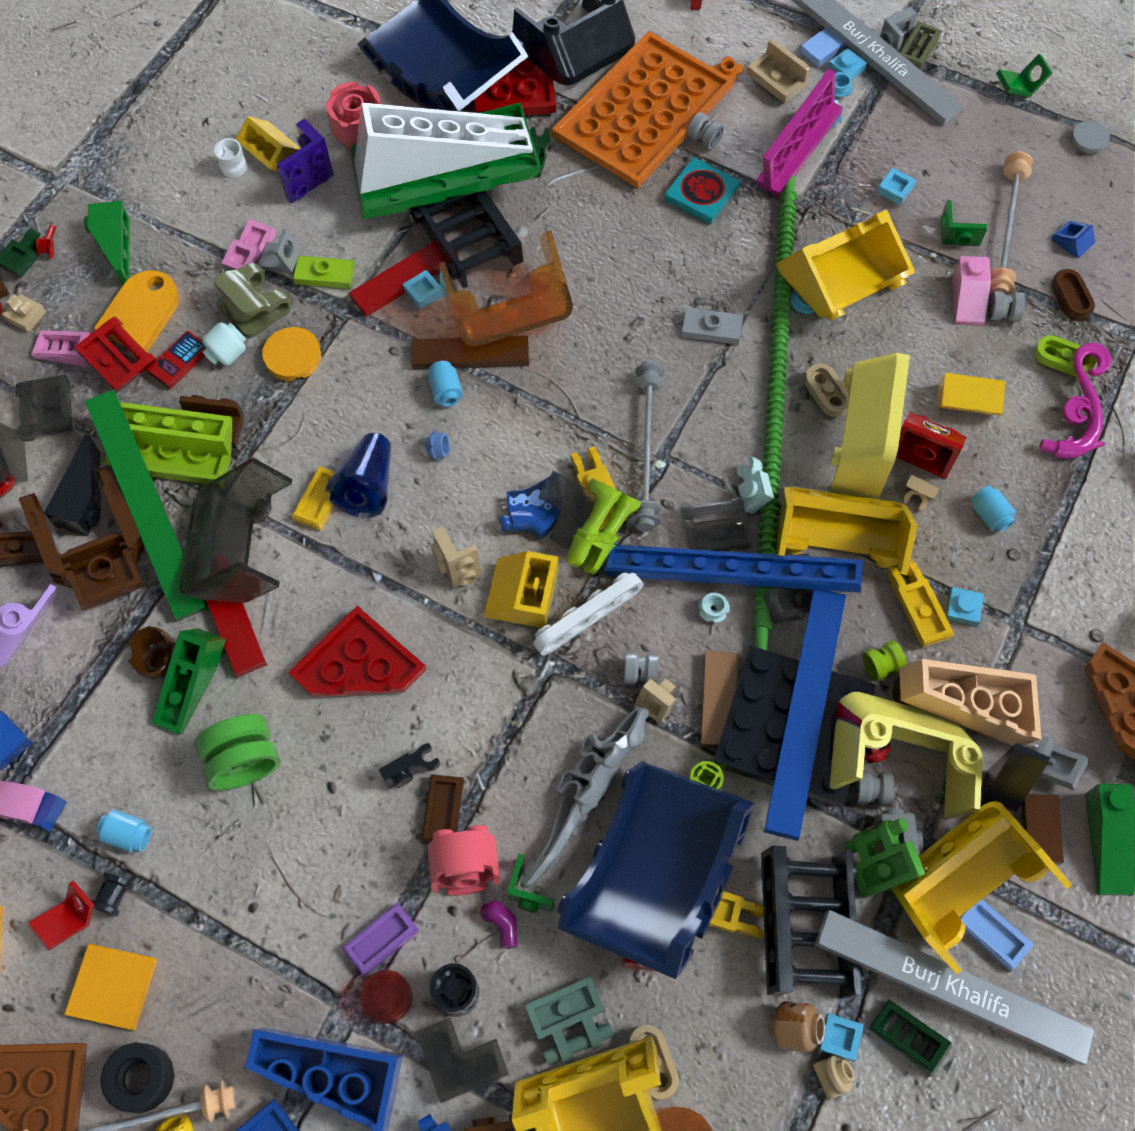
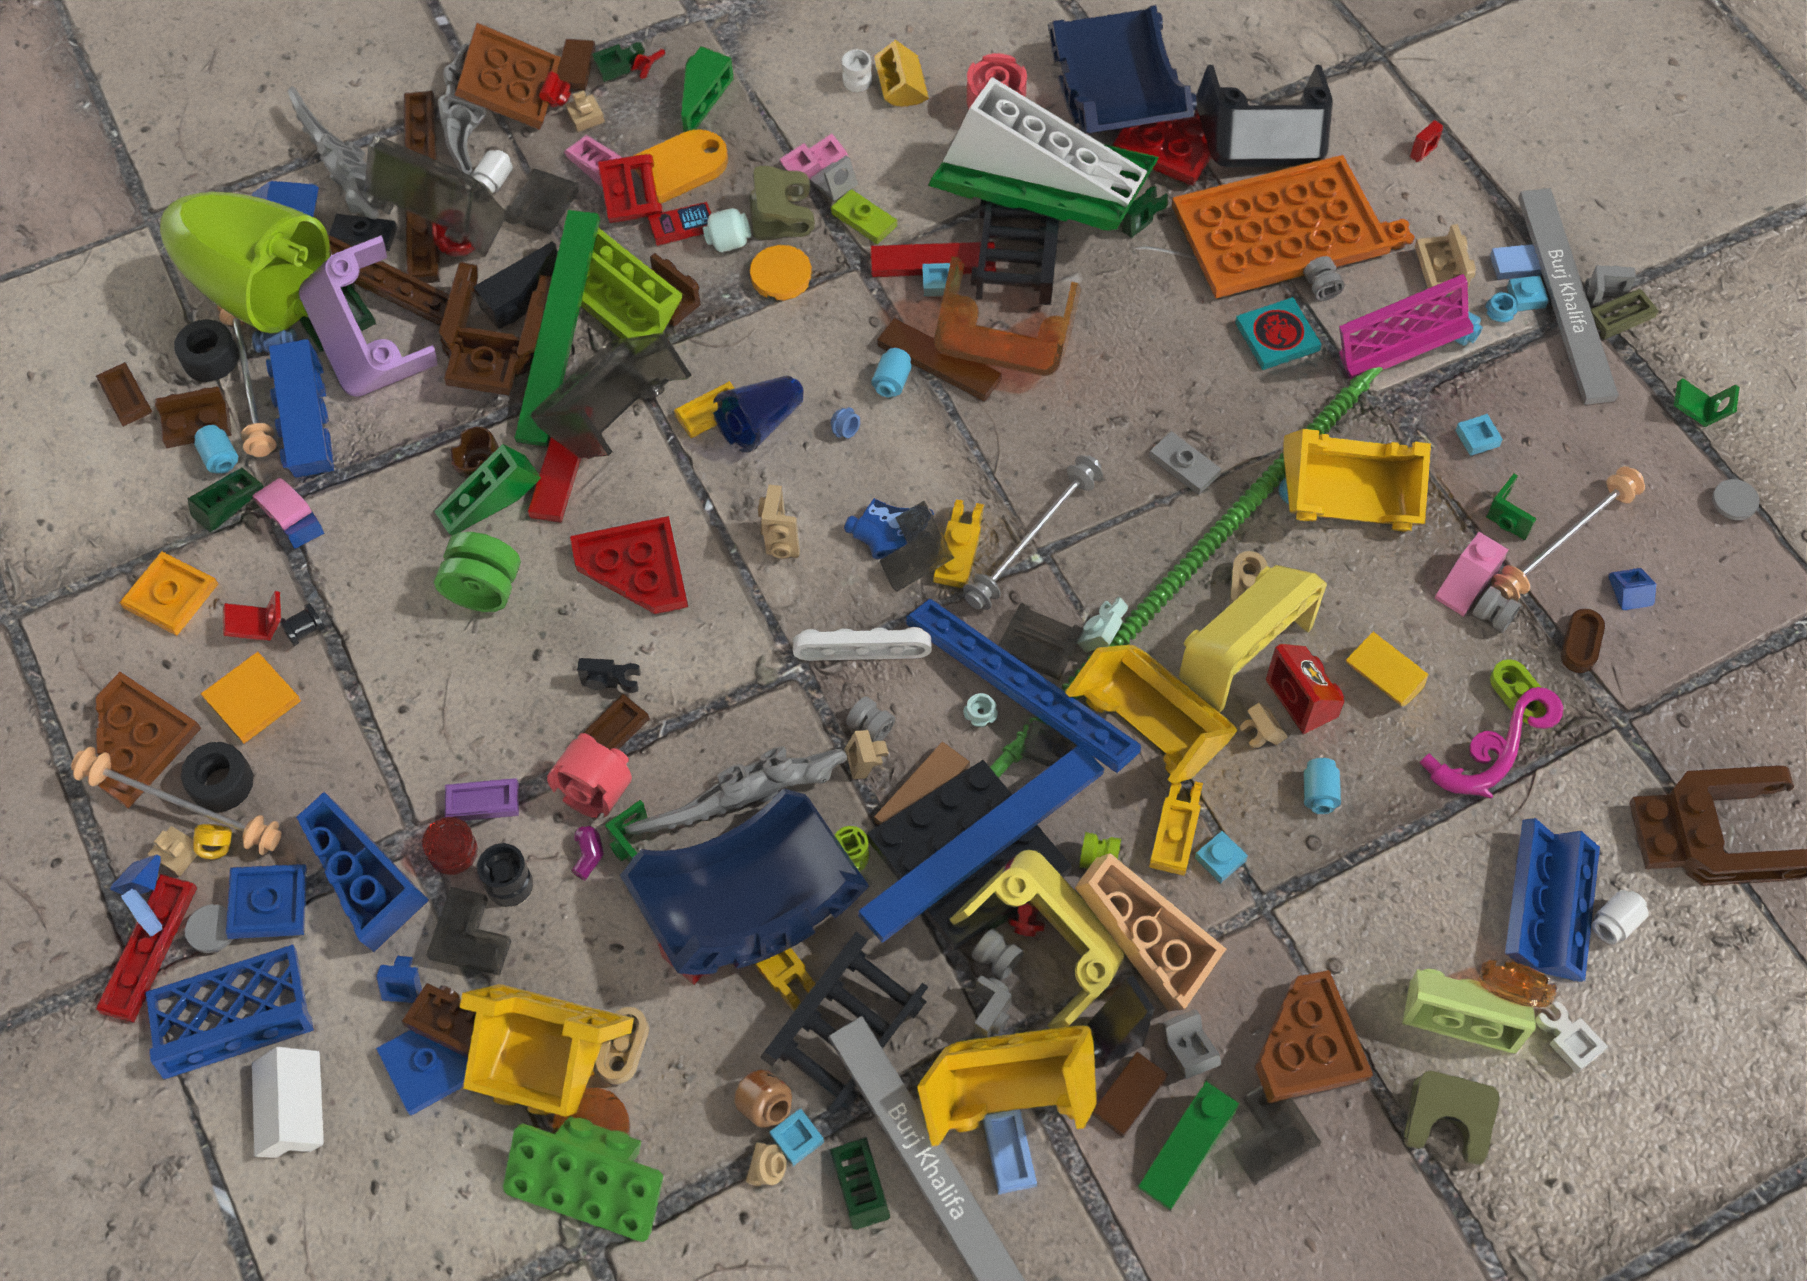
camera: 35 degrees right, 5 degrees down
medium azure brick [97,810,152,853] -> none
dark purple bracket [276,118,334,203] -> none
yellow slope [484,551,559,628] -> none
sand green plate [525,976,615,1065] -> none
lime piece [566,478,642,575] -> none
bright green plate [845,818,926,898] -> none

